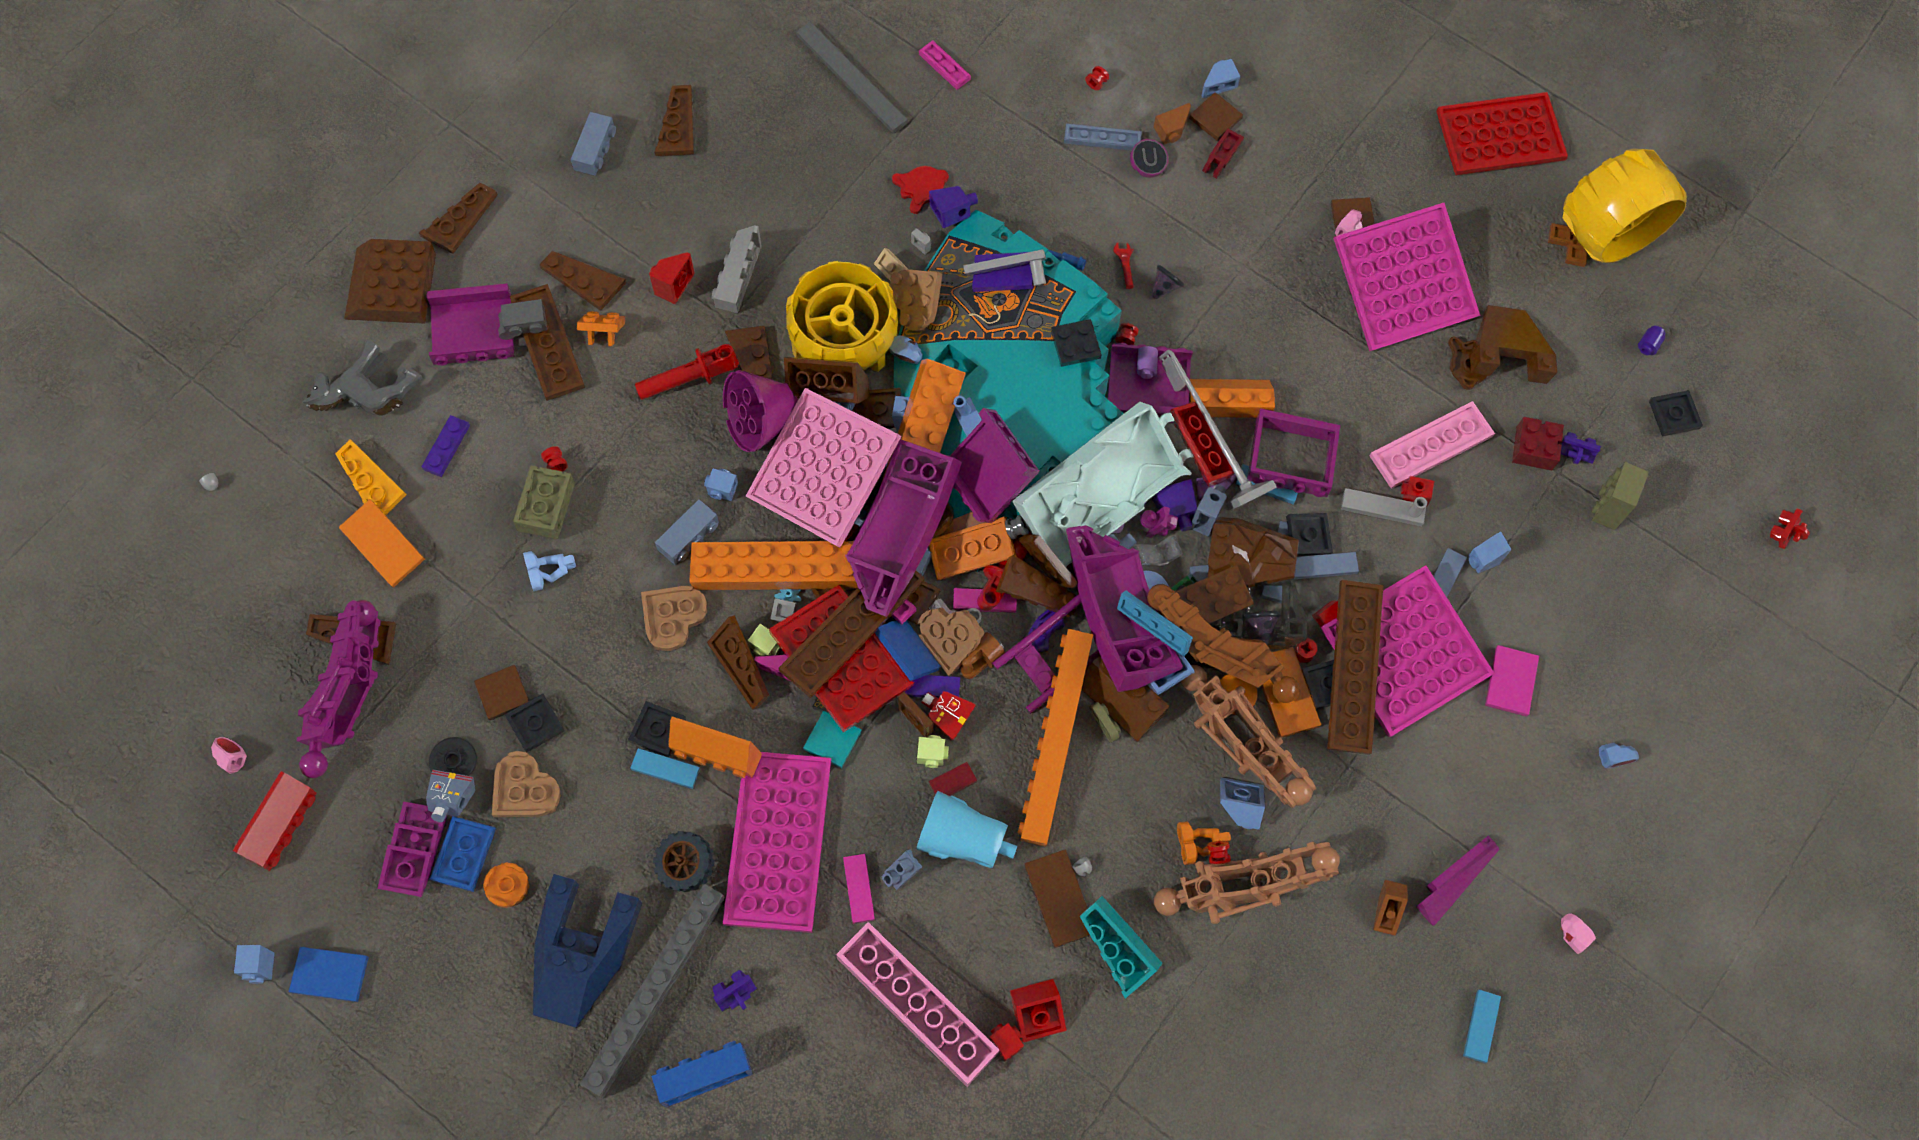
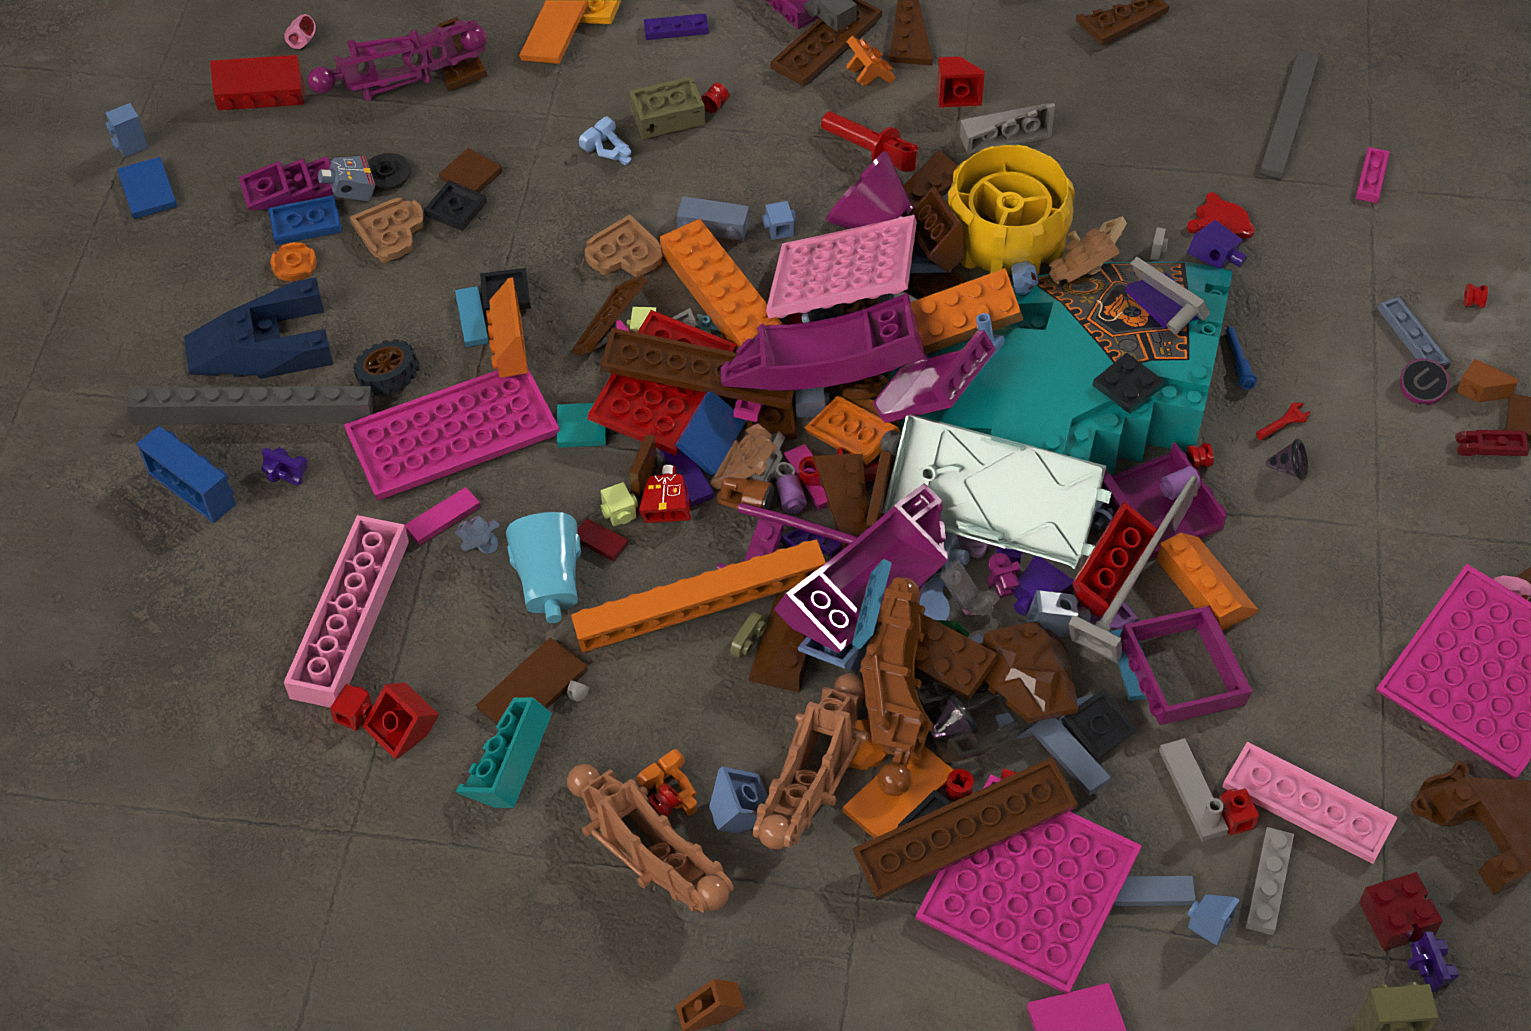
camera: 65 degrees right, 15 degrees down
none -> medium lavender brick [776,474,807,514]
none -> light grey plate [1245,827,1294,935]

